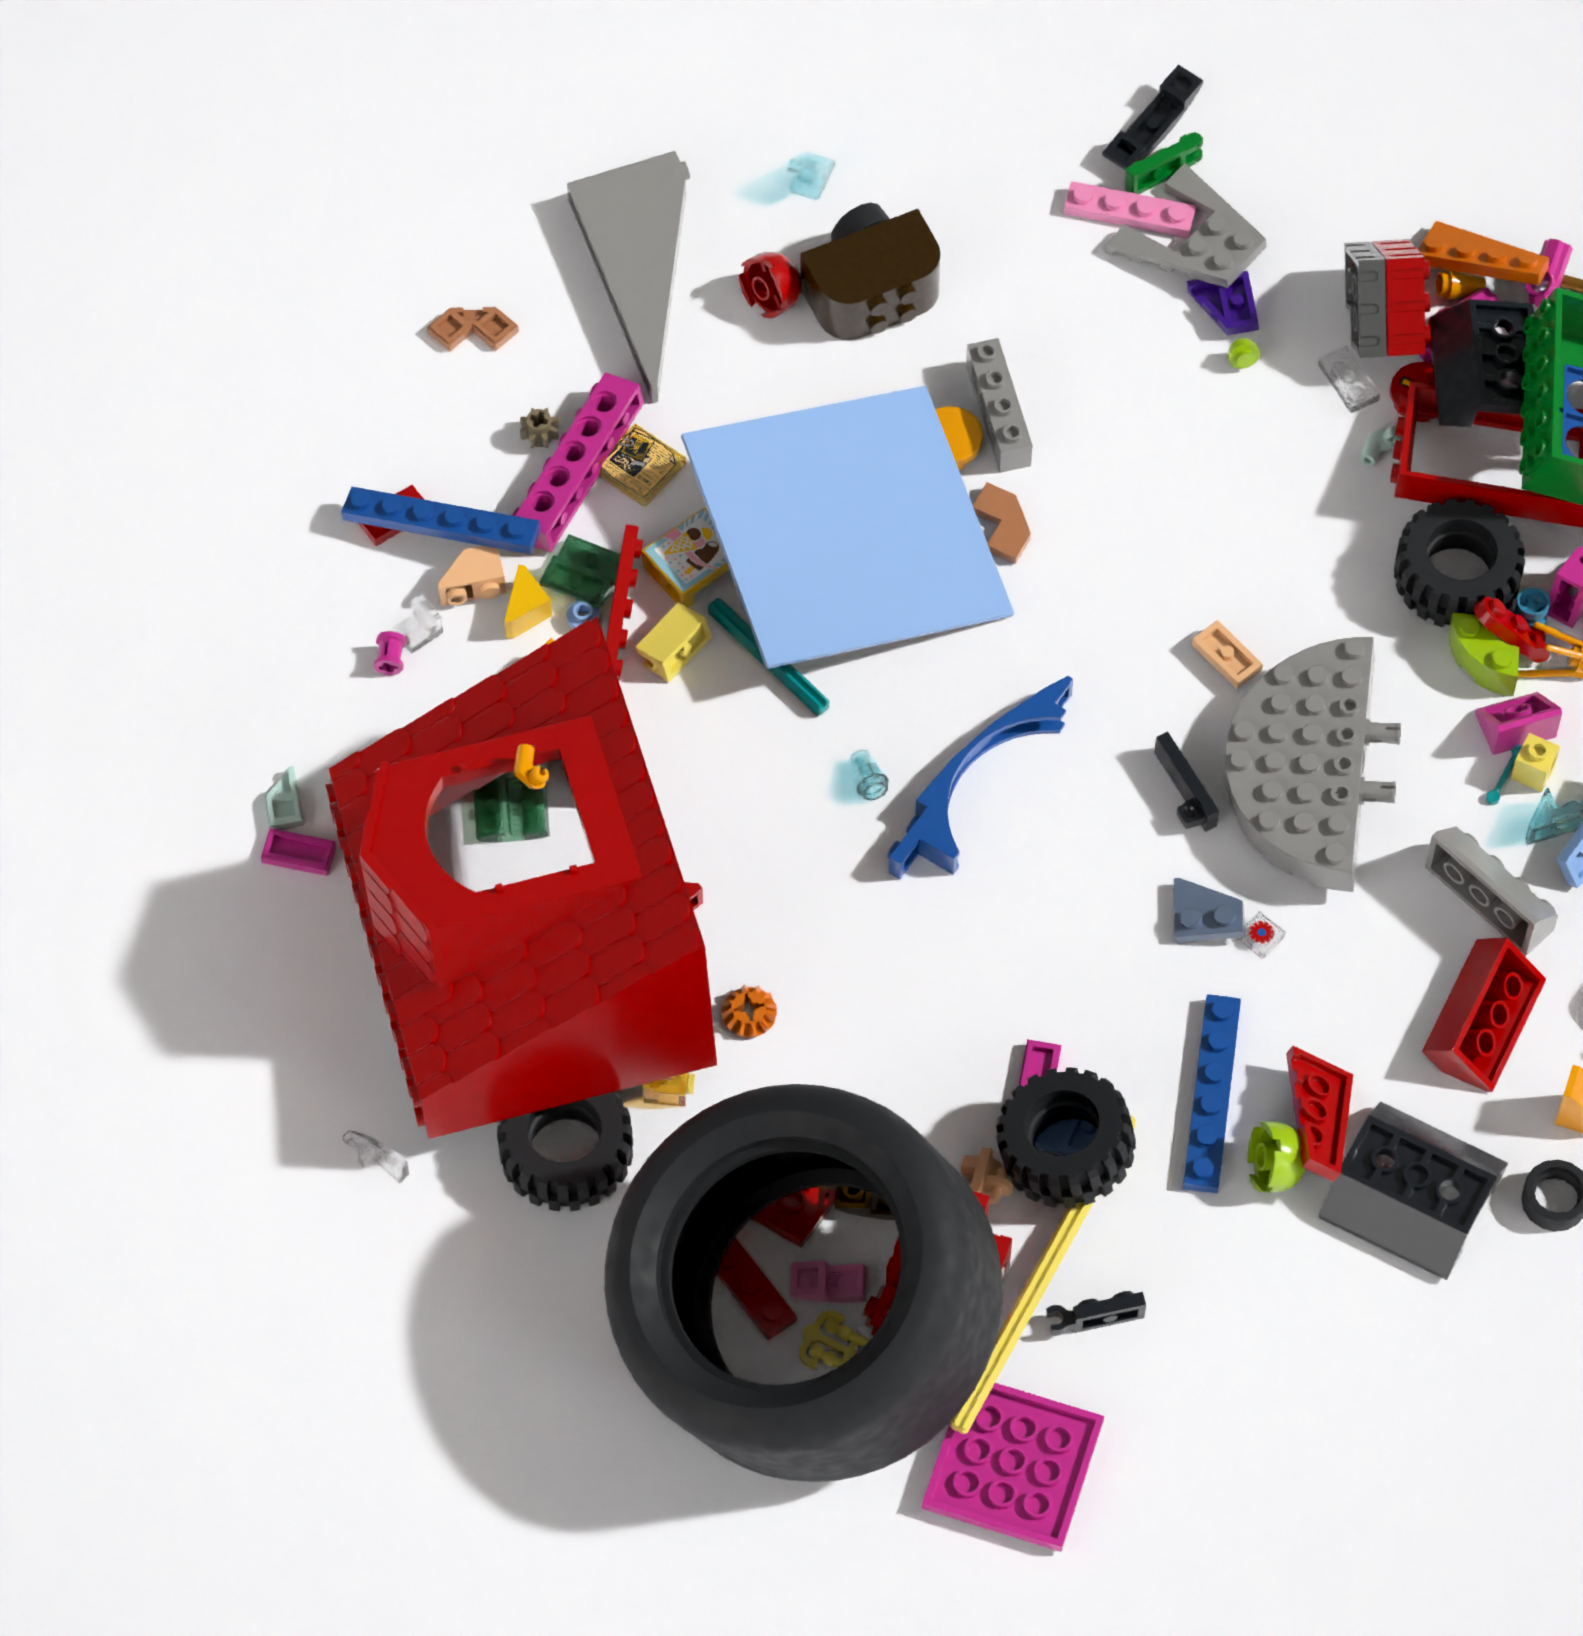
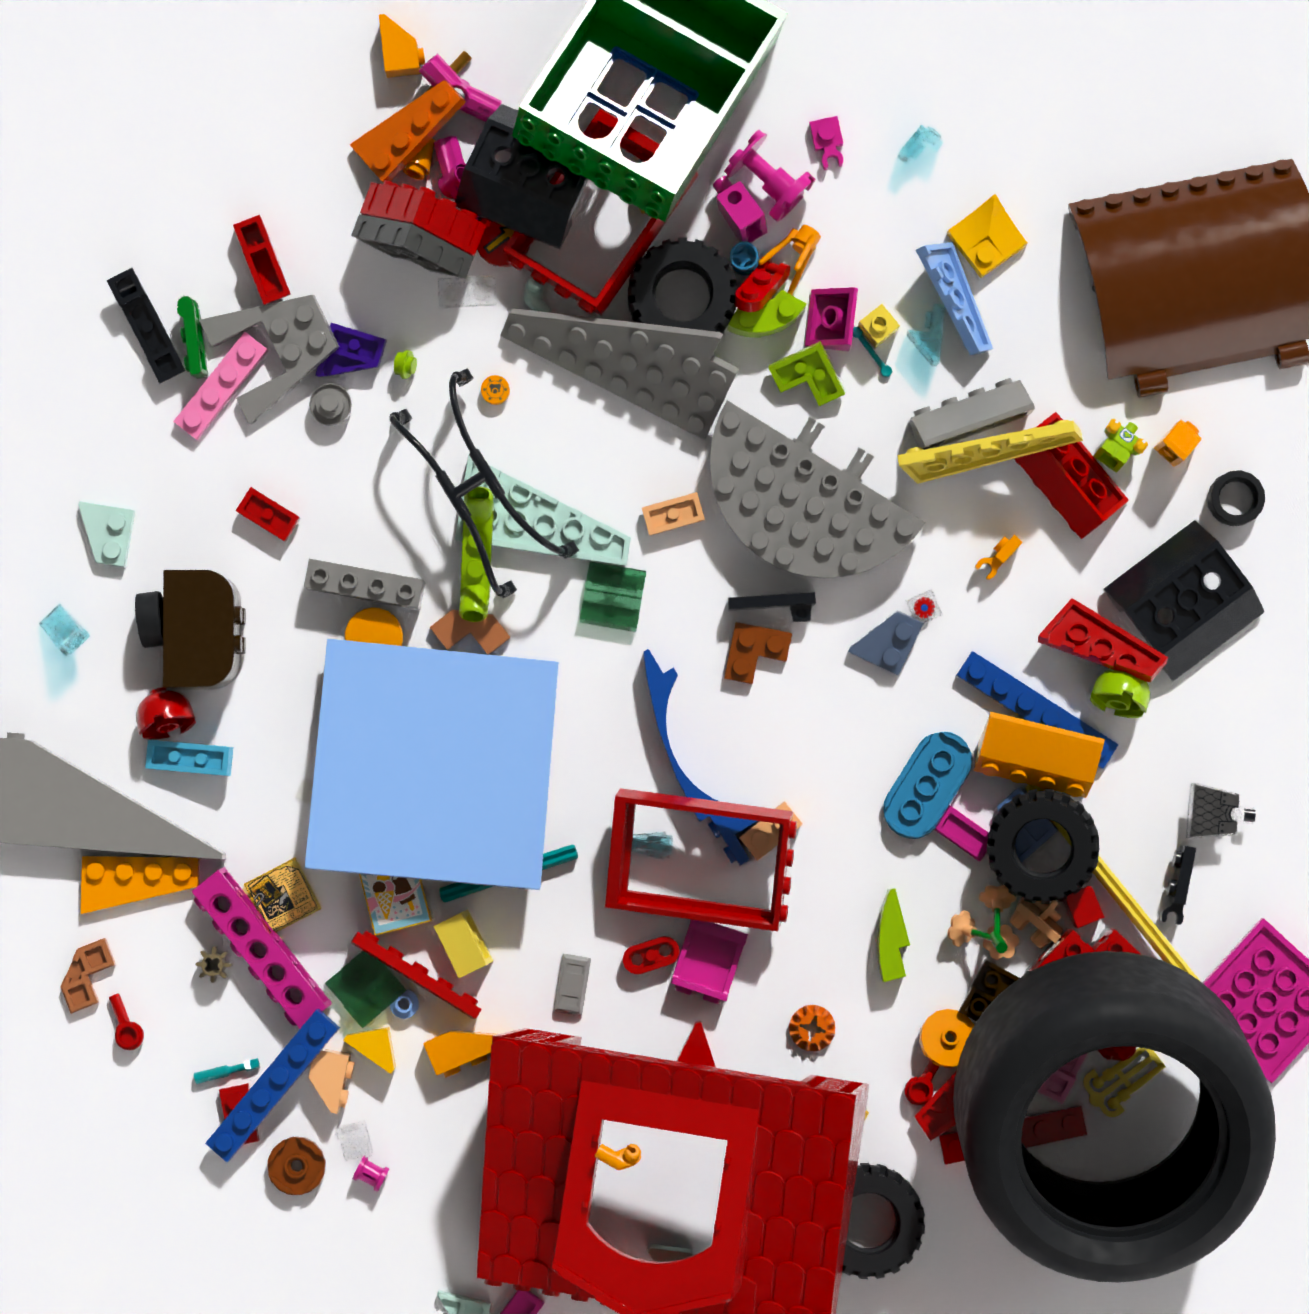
camera: 70 degrees left, 25 degrees up
none -> light aqua wing [78,501,136,568]
none -> light orange wing [81,856,200,914]
none -> red plate [109,993,144,1051]
none -> medium azure hinge [145,740,234,776]
none -> teal piece [194,1058,260,1084]
none -> red slope [233,214,291,305]
none -> red plate [235,487,301,542]
none -> dark orange plate [267,1136,326,1195]
none -> light grey plate [309,383,352,427]
none -> light orange slope [379,14,425,78]
none -> black bar [389,368,579,599]
none -> light aqua wing [455,454,631,567]
none -> lime plate [459,486,494,622]
none -> light orange tile [481,375,510,405]
none -> light grey wing [500,308,739,440]
none -> light grey tile [553,953,591,1016]
none -> clear green slope [579,561,647,632]
none -> red window [605,788,797,932]
none -> red plate [623,936,680,974]
none -> dark pink panel [671,920,748,1005]
none -> dark orange plate [724,622,792,684]
none -> light nougat brick [738,801,803,861]
none -> lime plate [768,341,846,406]
none -> lime slope [877,888,910,982]
none -> dark azure tile [883,732,972,839]
none -> light yellow wing [897,420,1083,484]
none -> light nougat plant [947,885,1020,960]
none -> light orange slope [973,712,1105,798]
none -> light orange plate [974,534,1023,580]
none -> red panel [1063,886,1105,928]
none -> lime piece [1093,419,1148,473]
none -> torso [1186,783,1256,839]

